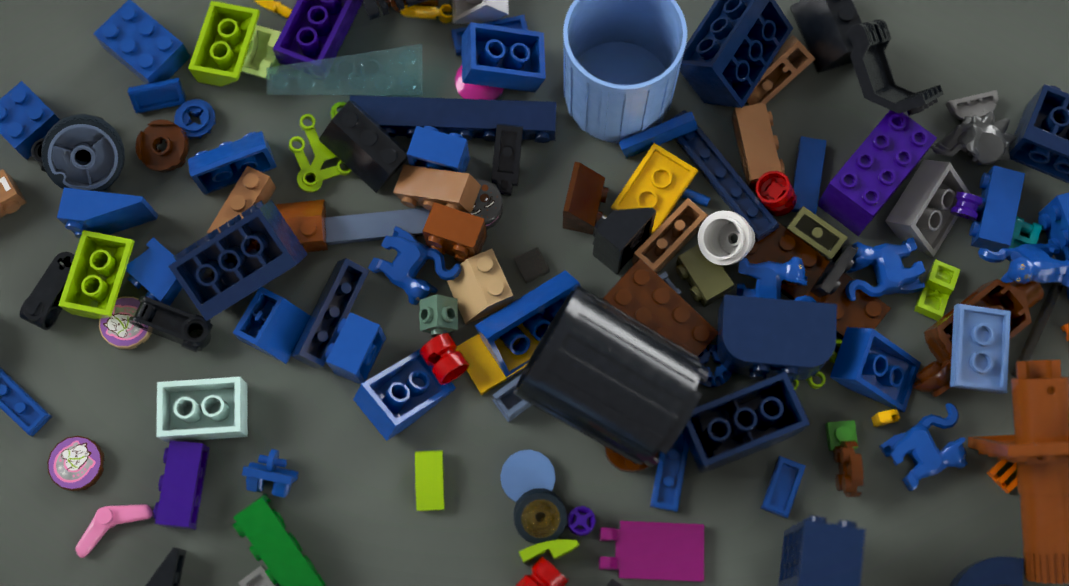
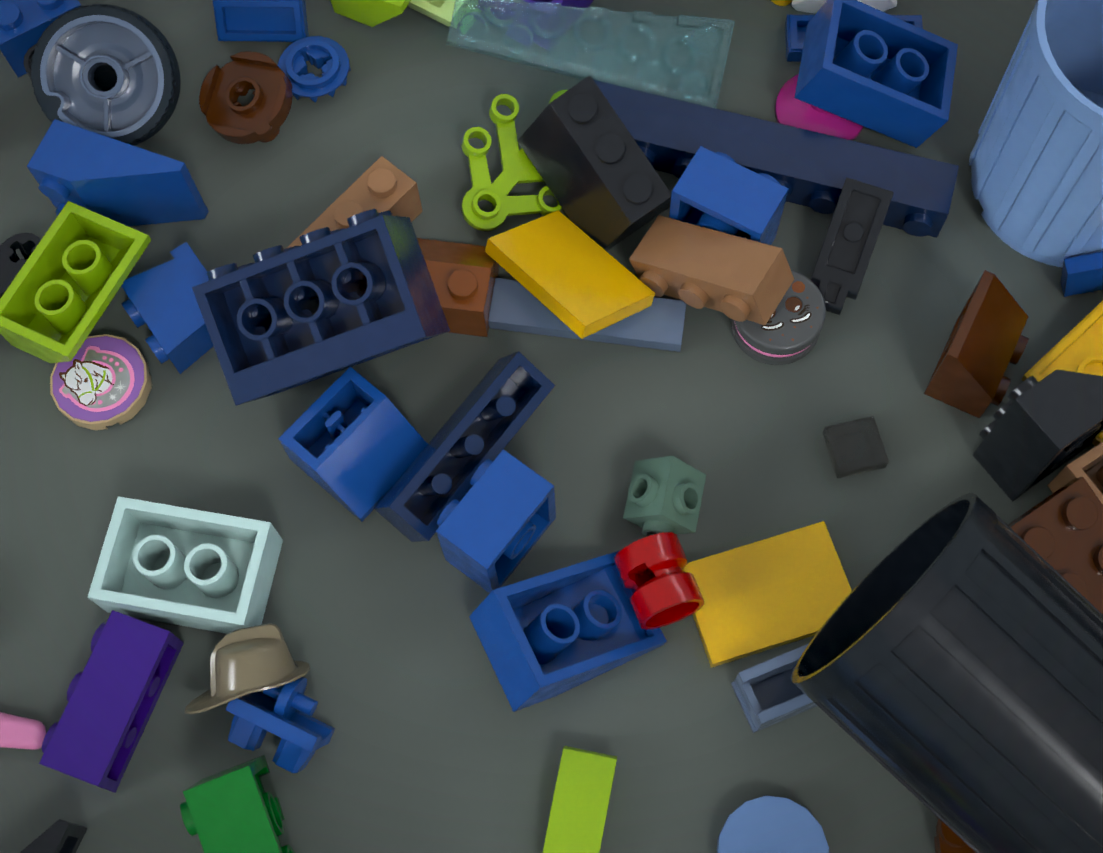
camera: 15 degrees right, 5 degrees down
black piece [129,296,213,352] -> none
blue slope [188,131,277,195] -> none
blue animal [368,226,461,305] -> none
dark orange brick [423,202,487,263] -> none
tan slope [446,249,514,325] -> none
blue slope [475,270,581,379] -> none
none -> dark tan piece [185,623,310,714]
none -> yellow tile [485,210,655,339]

